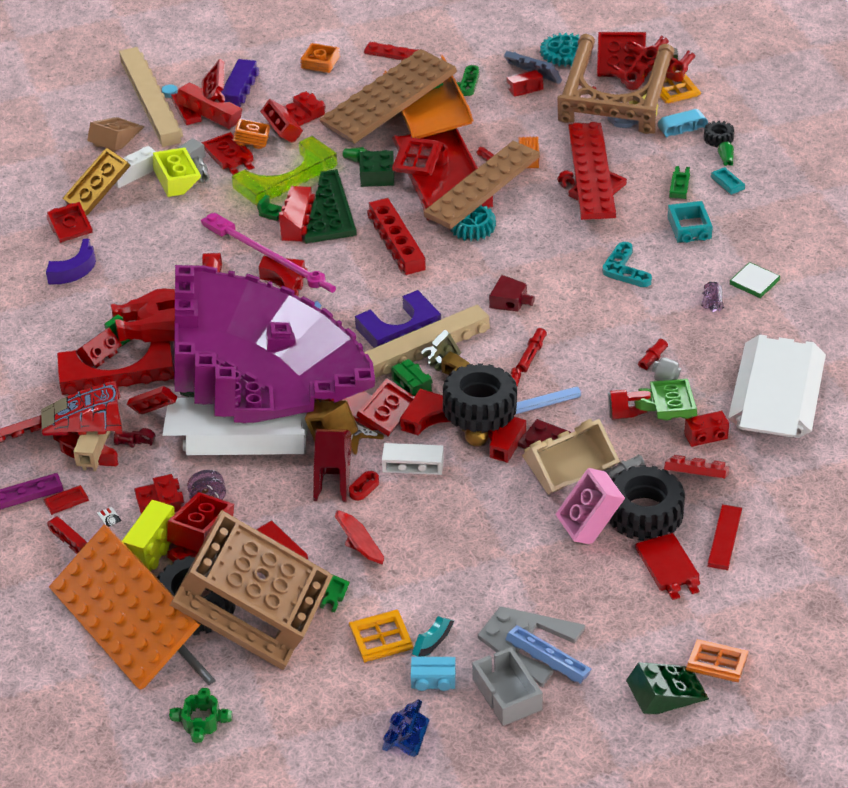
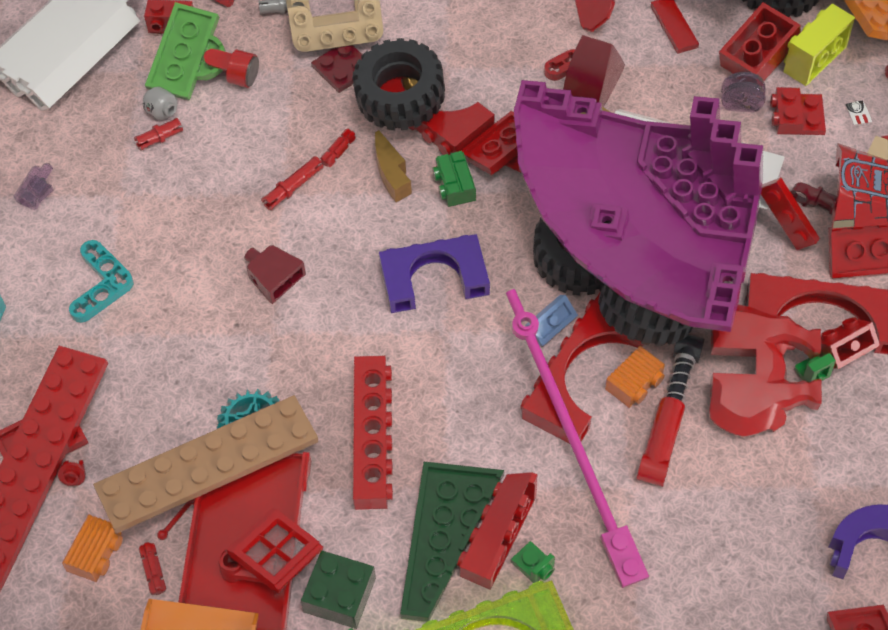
camera: 160 degrees left, 15 degrees up
tan brick [364,304,490,378] -> none
white brick [382,443,444,475] -> none
olive plate [422,330,462,371] -> none
light blue axle [516,387,581,414] -> none

